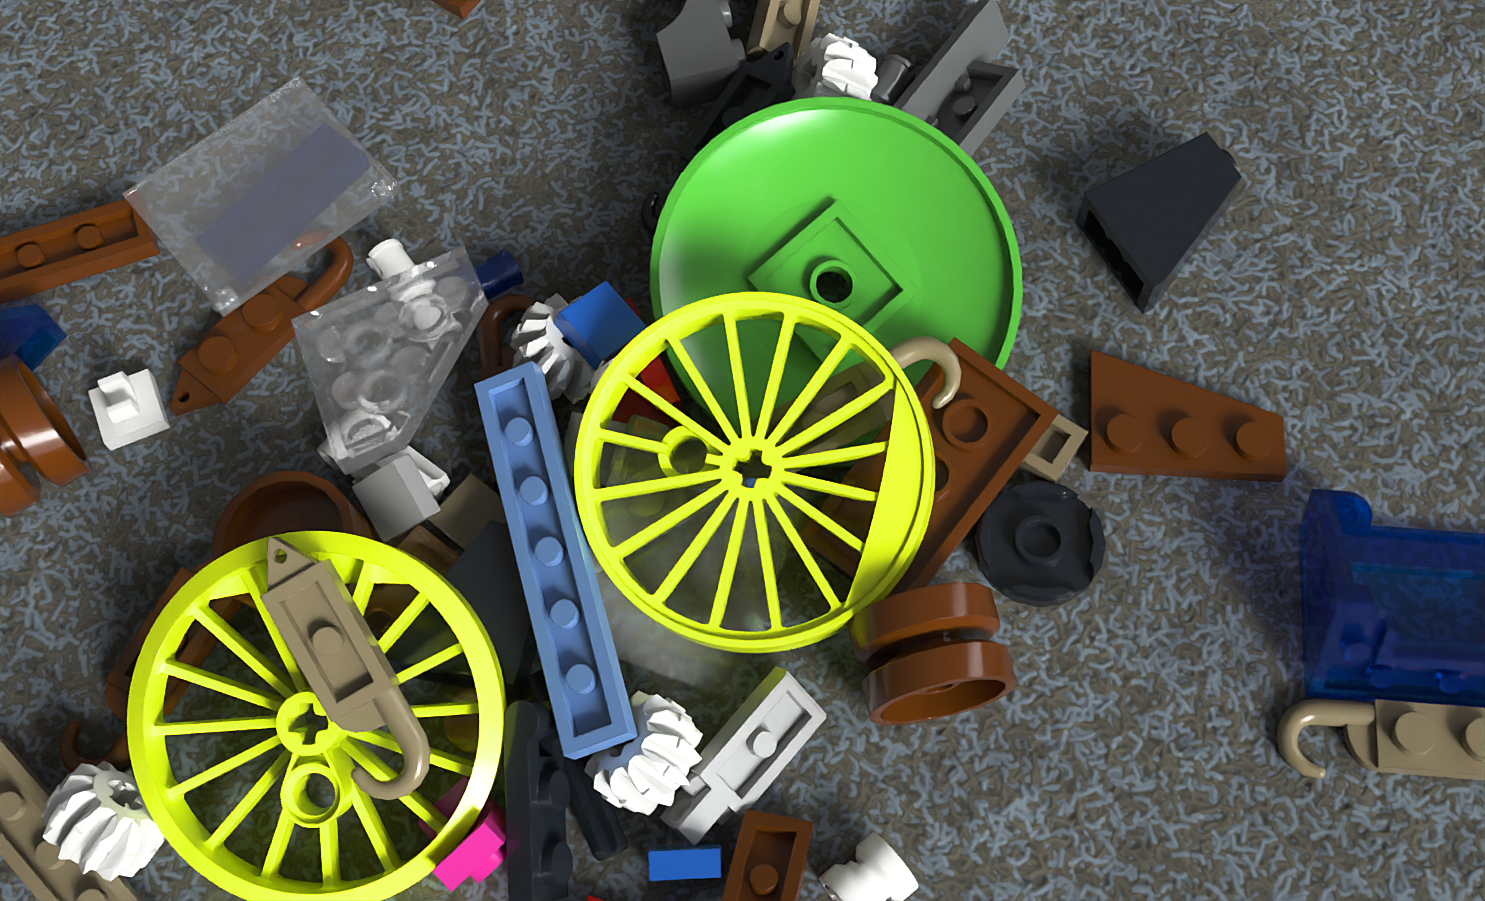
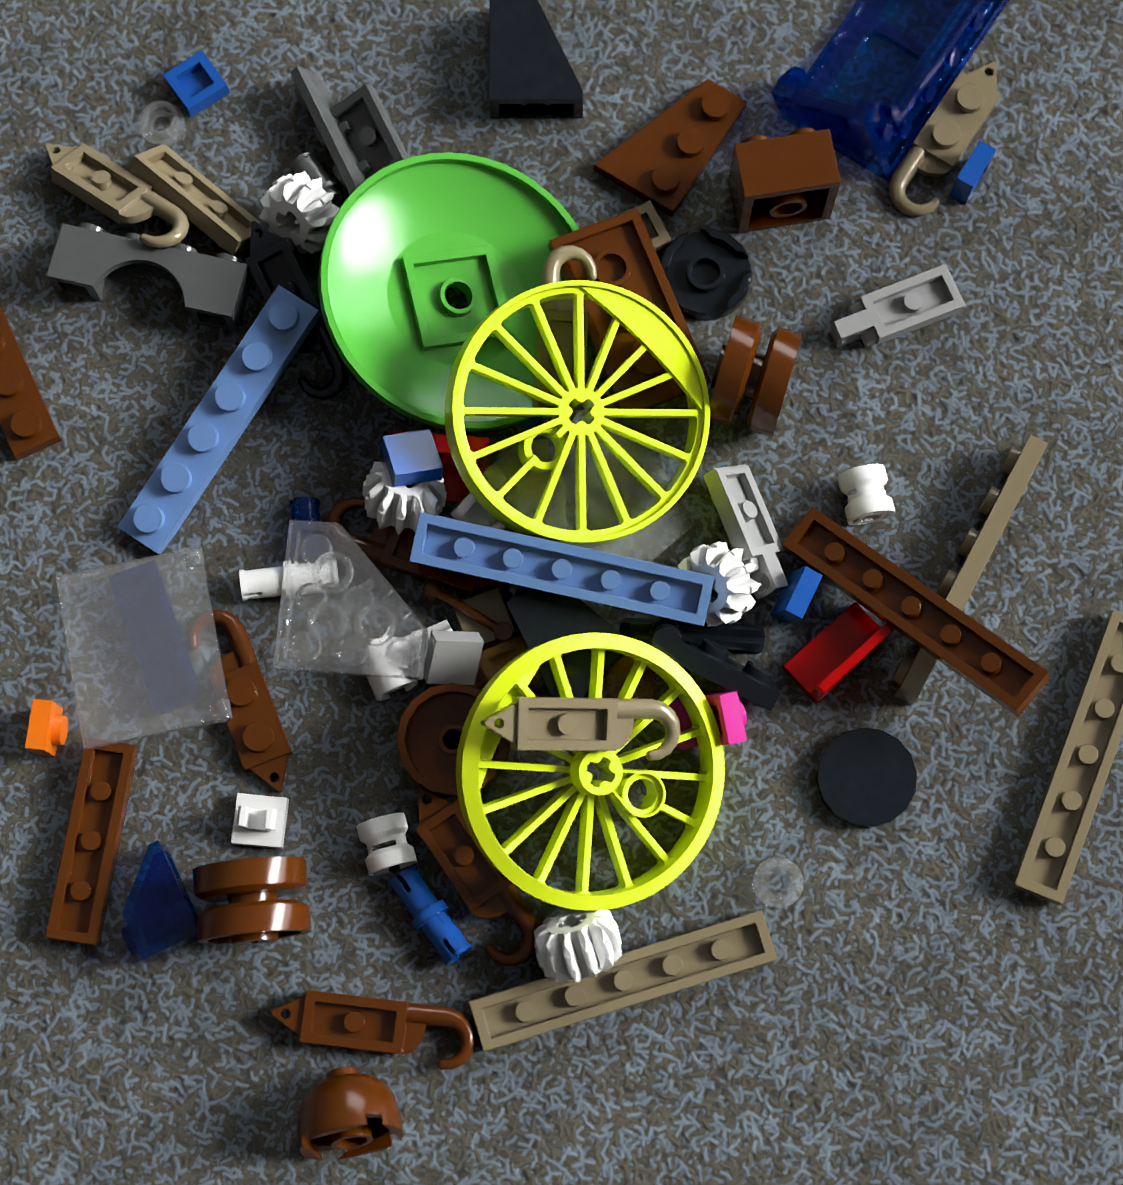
camera: 65 degrees left, 10 degrees up
none -> orange plate [25,699,68,757]
none -> medium blue plate [117,285,322,555]
none -> white wheel [356,813,417,876]
none -> blue pin [388,865,473,967]
none -> reddish brown hinge [423,580,513,643]
none -> reddish brown brick [728,128,841,234]
none -> light grey hinge [829,264,966,348]
none -> blue tile [949,141,996,204]

